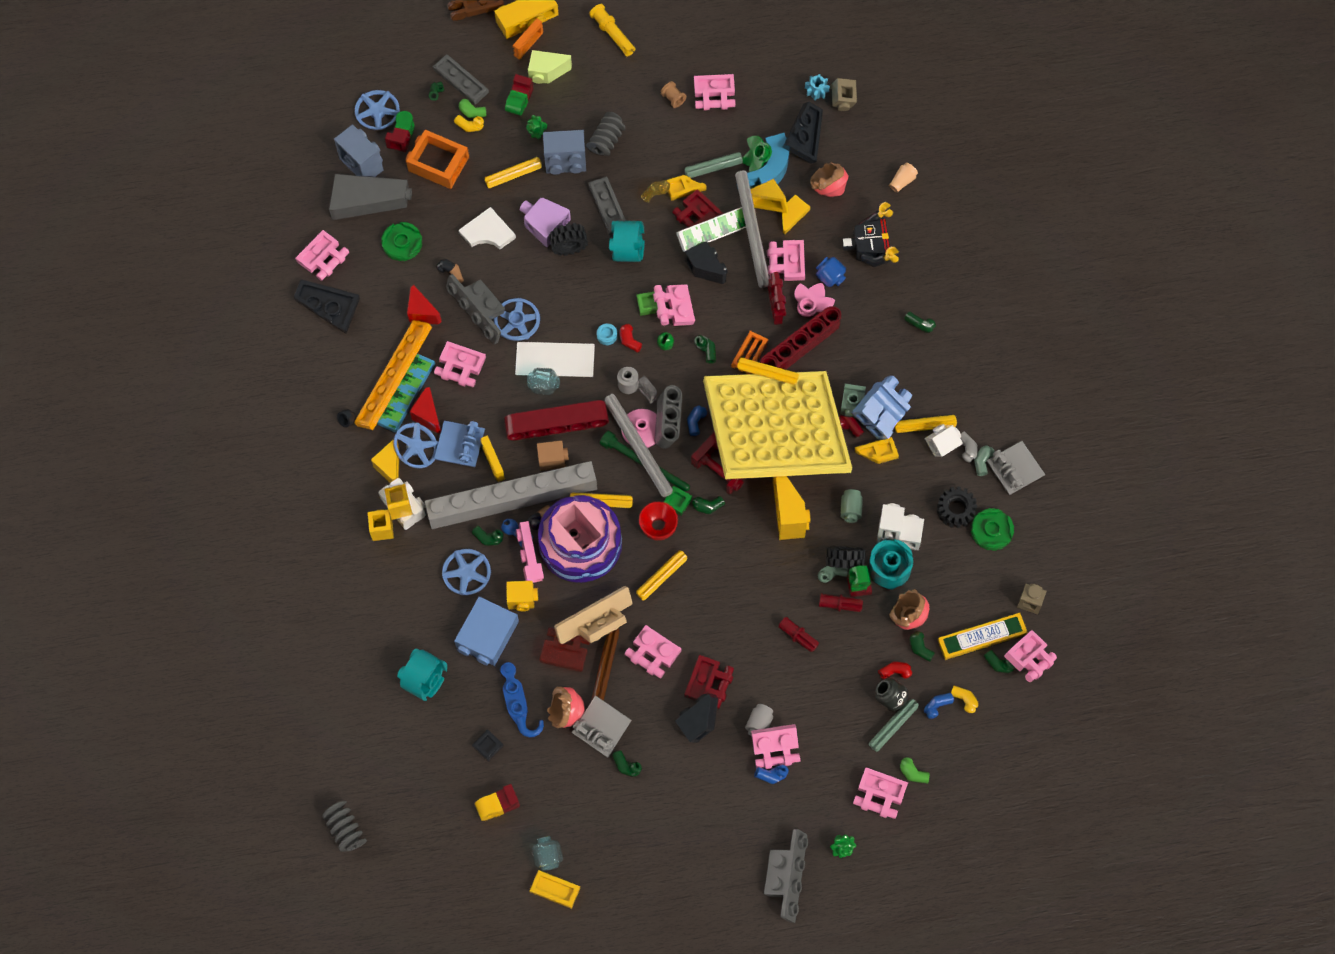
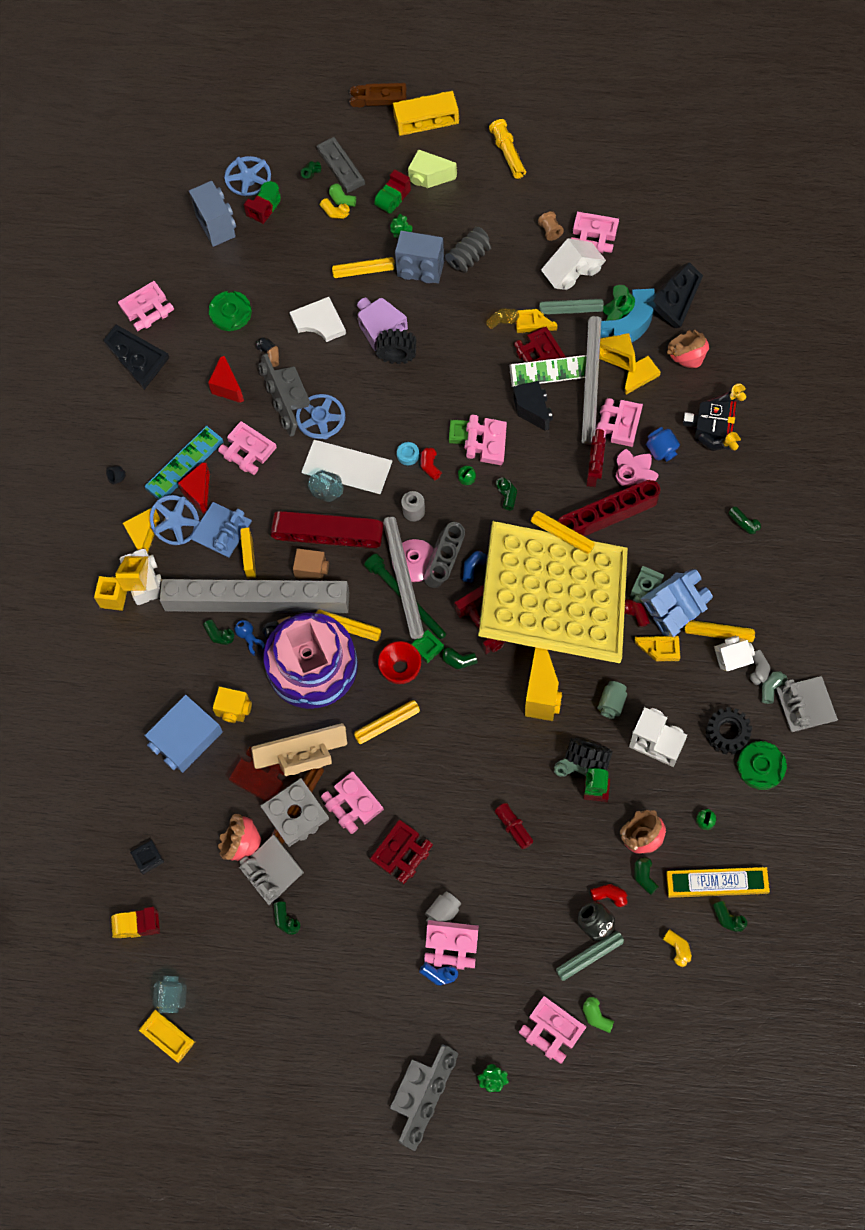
camera: 20 degrees right, 0 degrees up
dark grey slope [329,174,412,220] -> none
light orange tile [354,320,432,430] -> none
teal brick [397,648,447,701] -> none
orange window [405,130,469,189] -> none
medium blue wheel [442,549,491,595] -> none
blue piece [501,662,544,737] -> none
orange tile [513,18,543,59] -> none
bright pink plate [516,521,544,583] -> none
dark grey tile [588,176,626,236] -> none
teal brick [609,221,645,262] -> none
clear tile [638,376,657,403] -> none
black slope [675,693,718,743] -> none
orange tile [731,331,768,374] -> none
medium azure gear [805,74,830,100] -> none
dark red axle [819,593,863,612] -> none
dark tan brick [830,78,857,111] -> none
teal brick [868,539,913,590] -> none
light nougat cone [889,162,918,193] -> none
blue arm [924,693,954,719] -> none
bright pink plate [1004,630,1057,682] -> none
dark tan brick [1017,584,1047,615] -> none
none -> light grey piece [261,779,329,847]
none -> white brick [541,238,606,290]
none -> green hinge [696,809,717,830]

